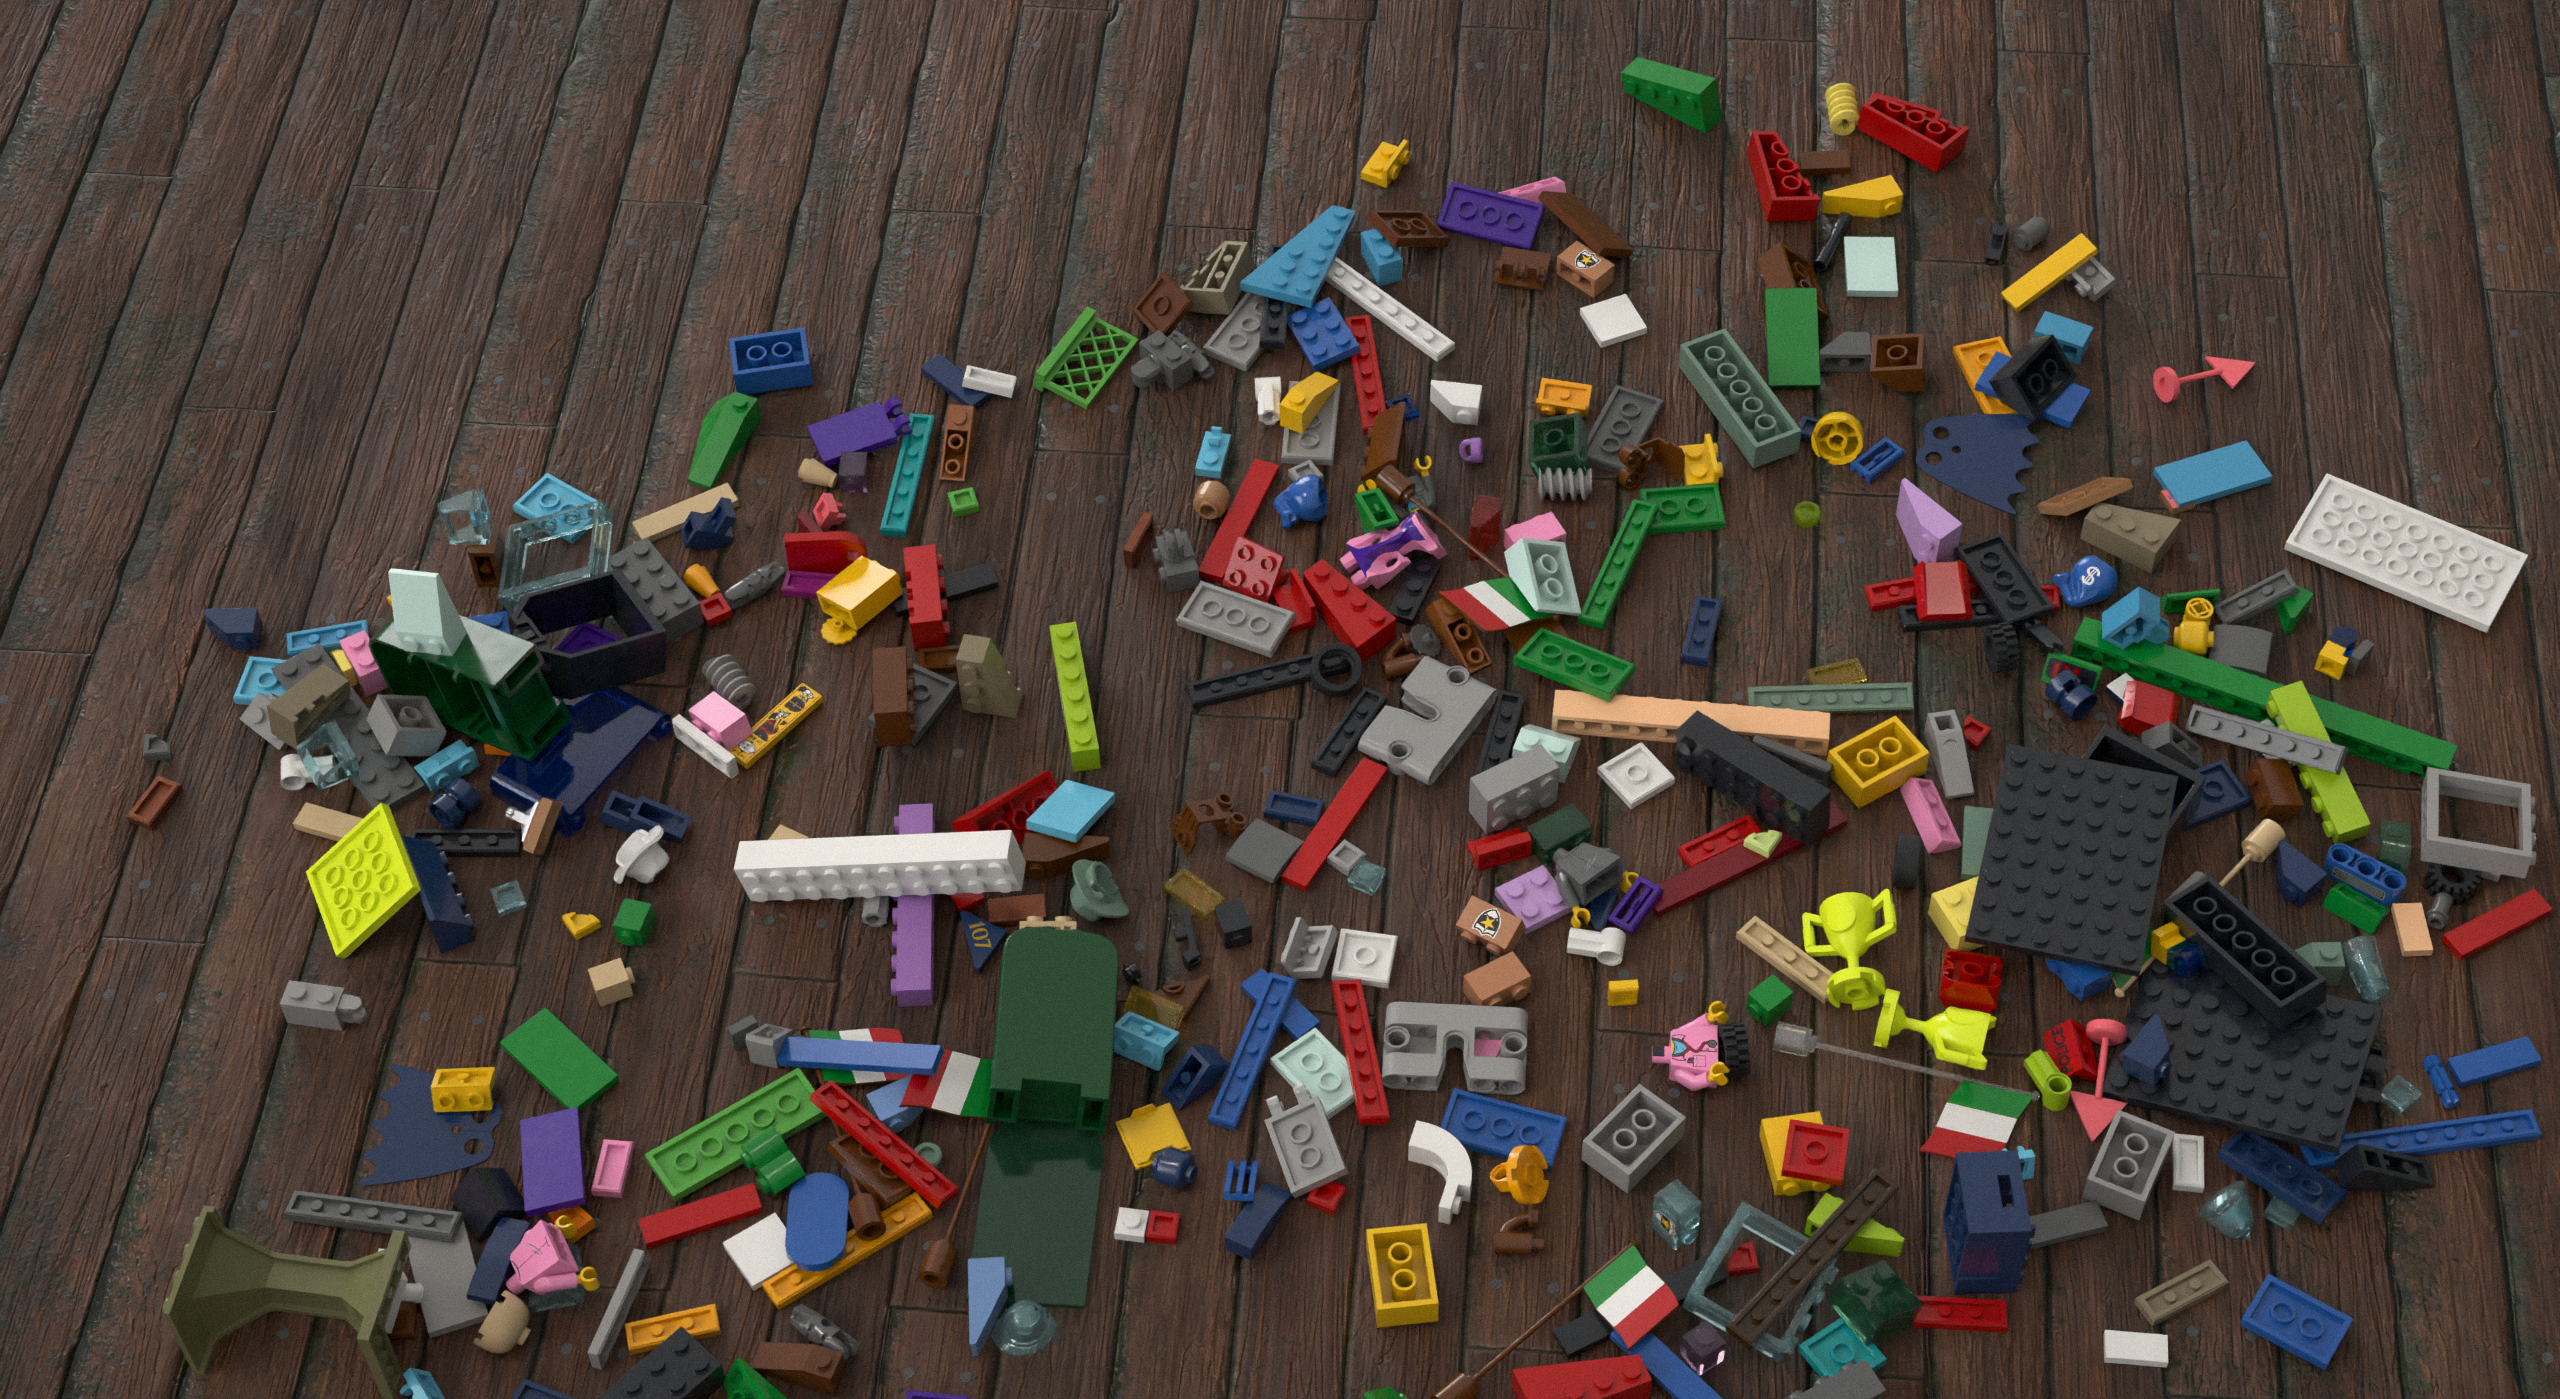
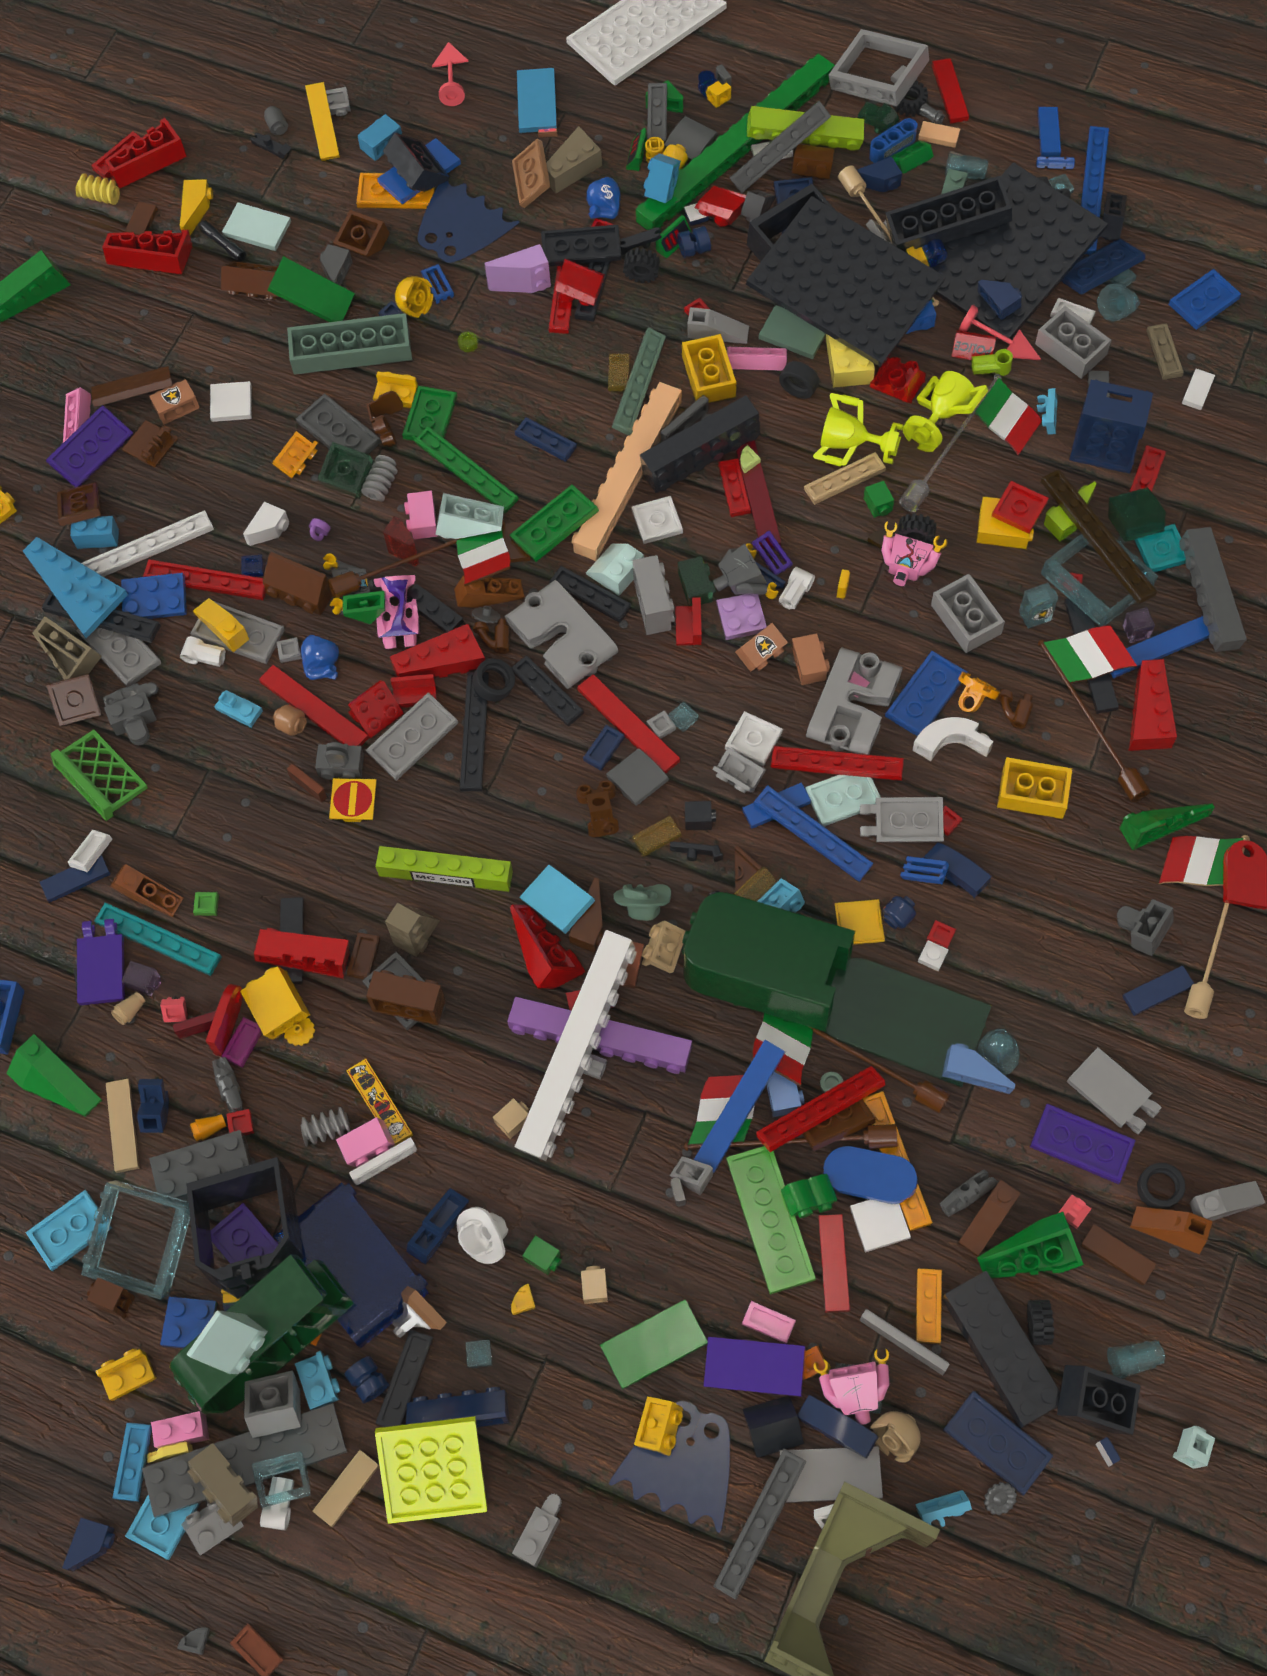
camera: 70 degrees left, 15 degrees up
clear light blue tile [437,489,493,544] -> none
dark blue tile [960,910,1007,975] -> none
dark blue slope [1161,1045,1230,1110] -> none
none -> piece [329,778,376,822]

